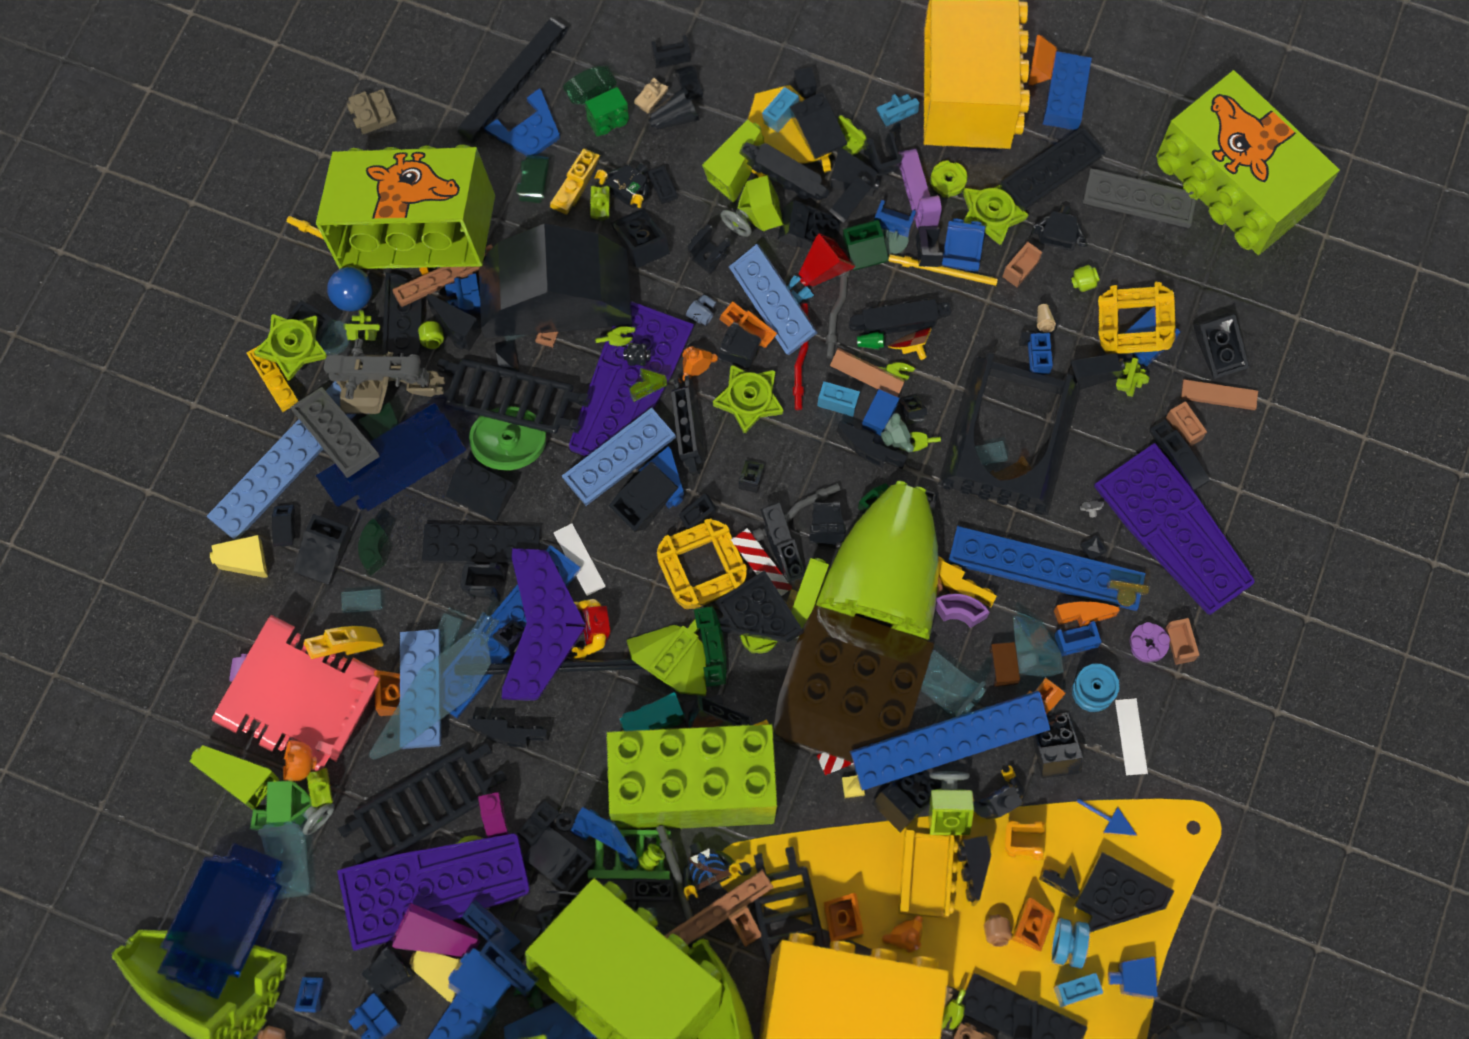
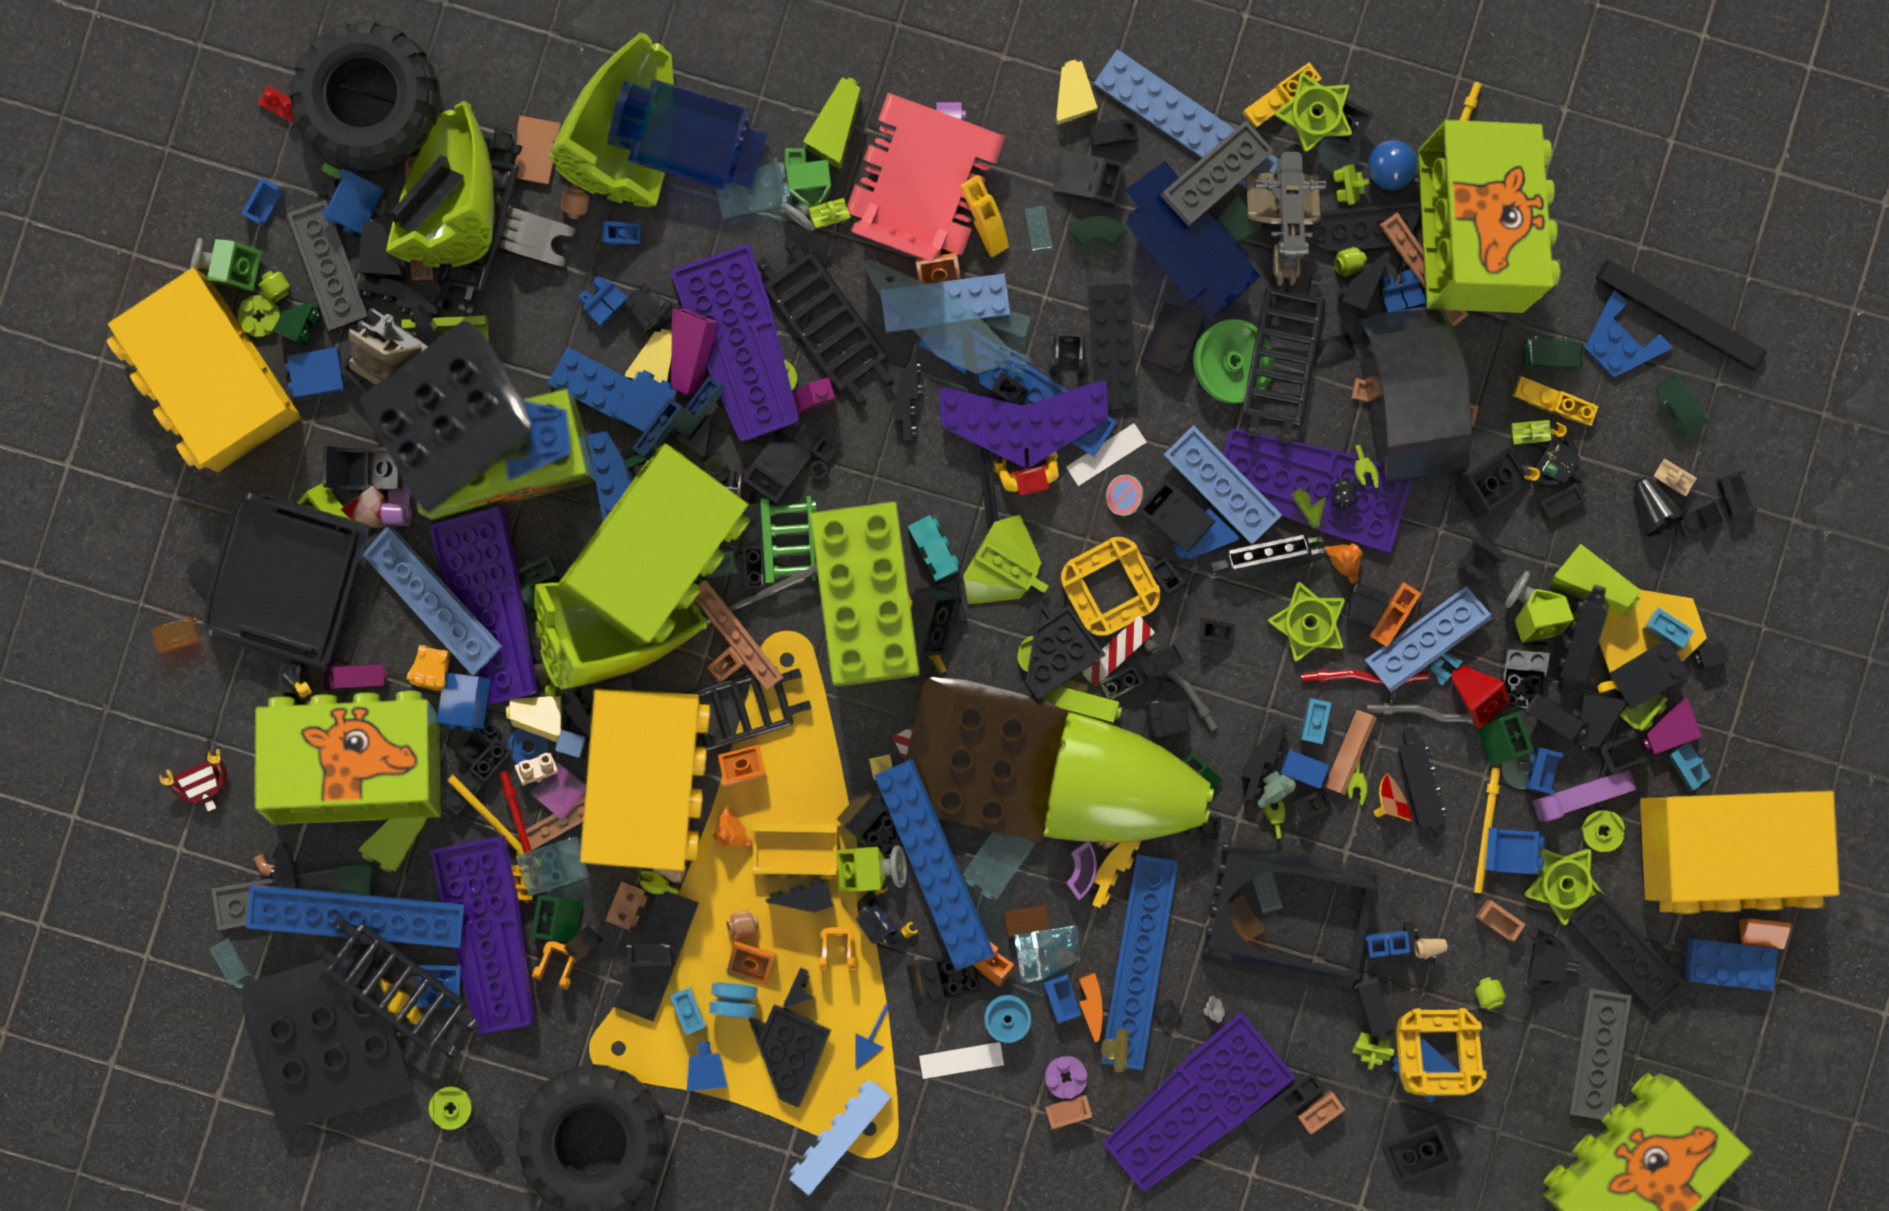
camera: 90 degrees right, 15 degrees up
orange cylinder [283,740,316,781] -> none
dark tan plate [347,89,397,134] -> none
blue wing [571,807,639,869] -> none
green brick [585,87,629,137] -> none
lime bush [638,844,665,872] -> none
torso [683,841,744,900] -> none
sand blue piece [686,295,717,326] -> none
dark green slope [694,606,726,687] -> none
green cone [857,331,884,350] -> none
black panel [915,226,944,267] -> none
nougat tile [1180,379,1258,410] -> none
none -> light blue brick [789,1080,891,1195]
none -> piece [1106,474,1144,516]
none -> magenta slope [1642,697,1702,754]

